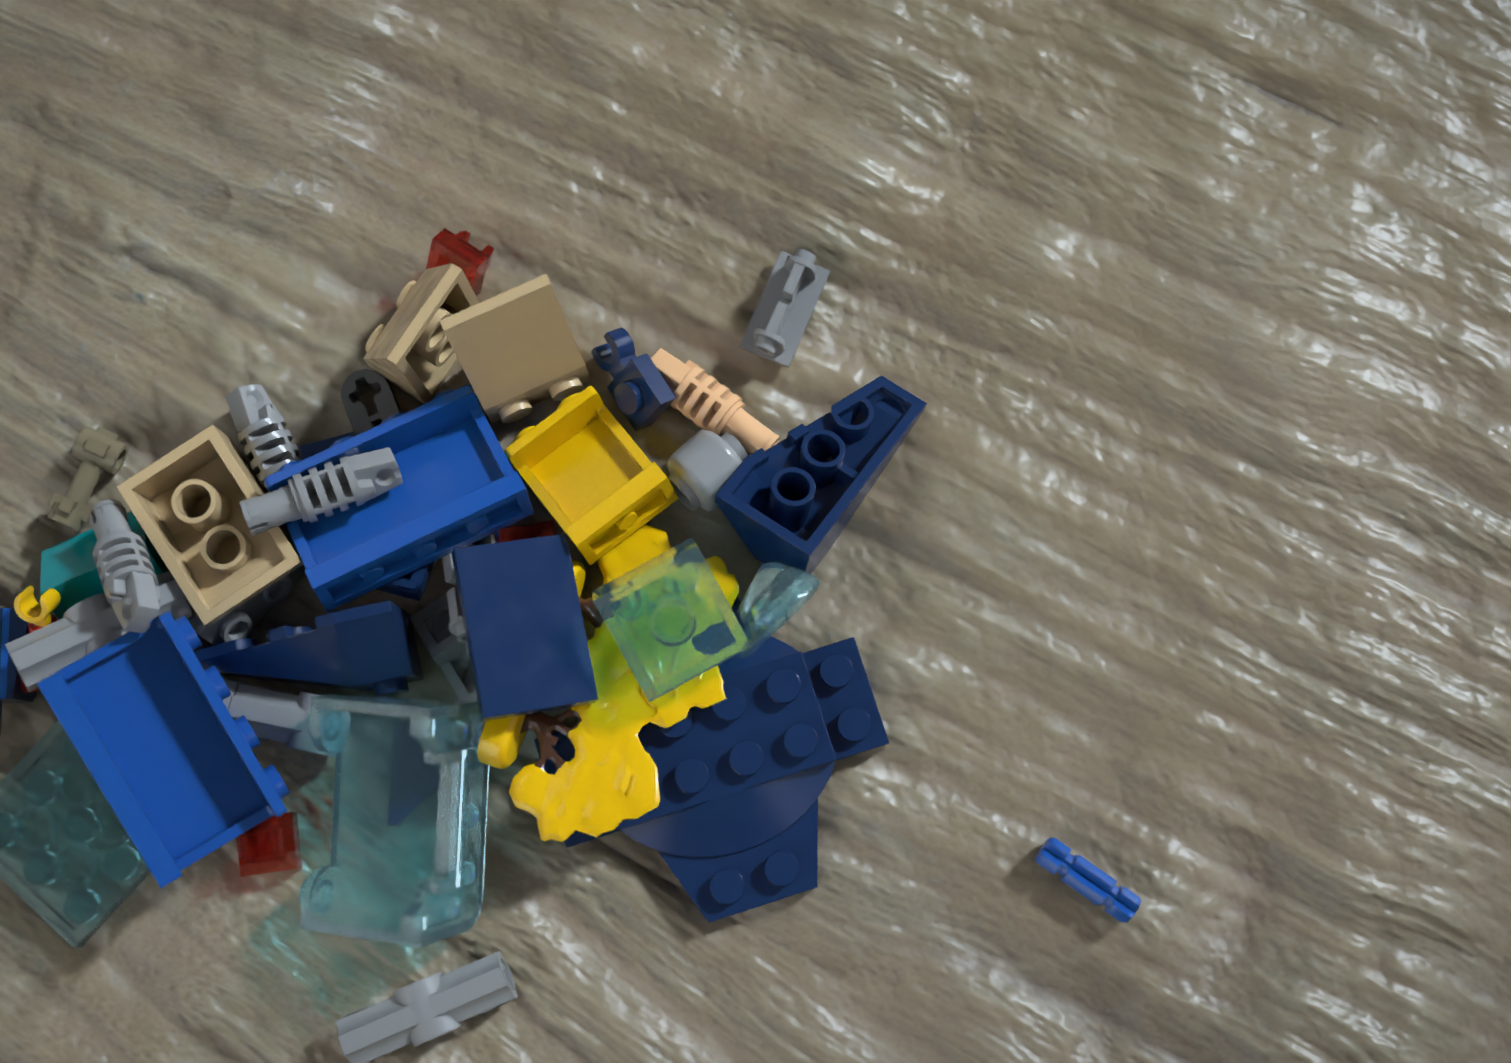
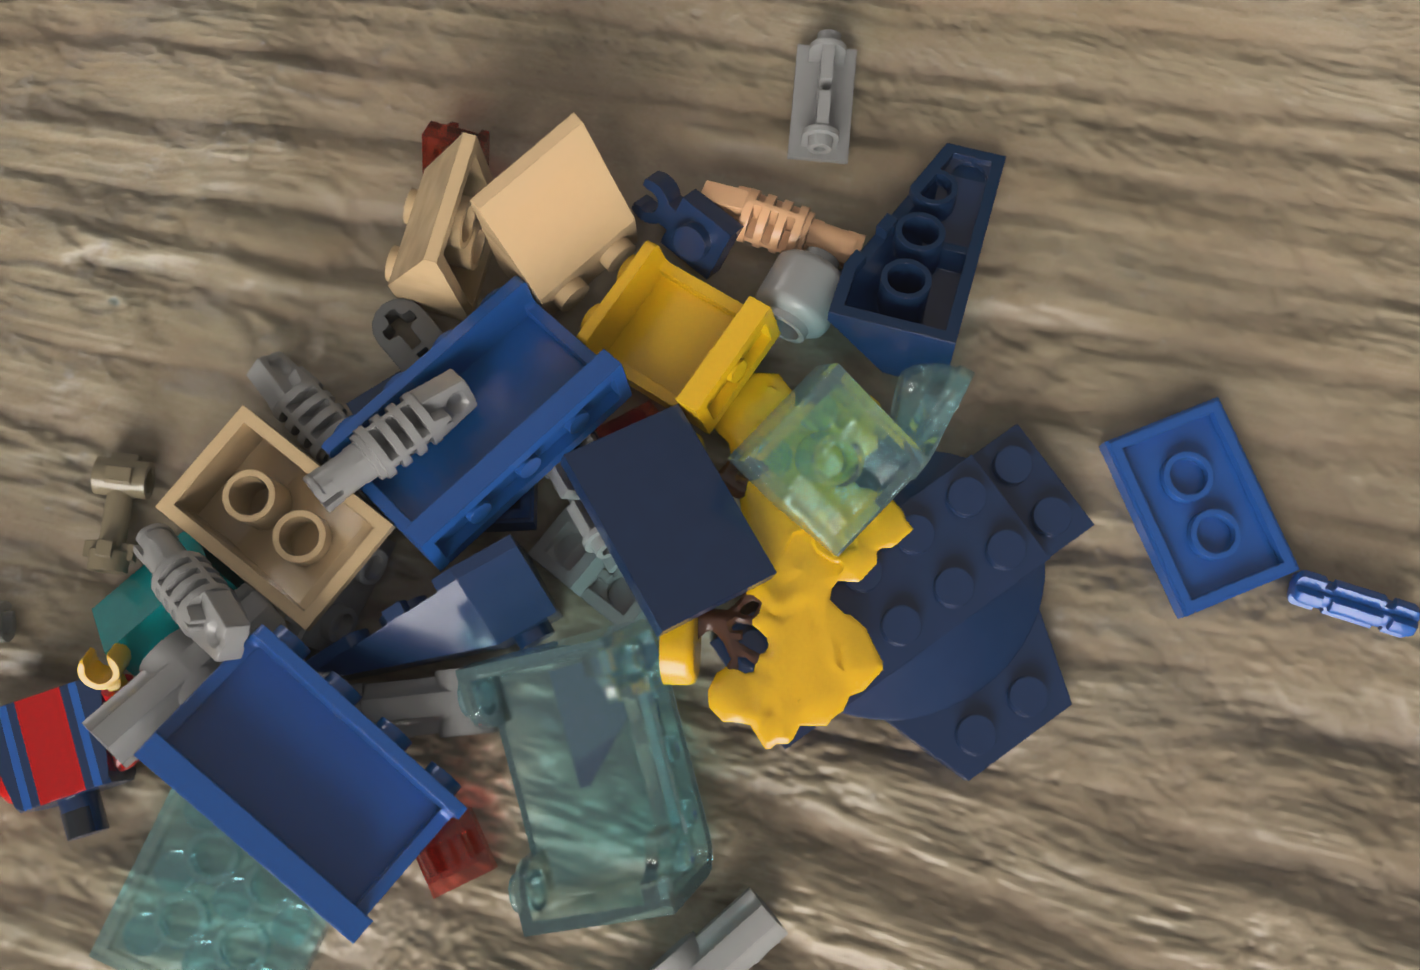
camera: 20 degrees left, 0 degrees up
none -> blue tile [1098,397,1300,619]

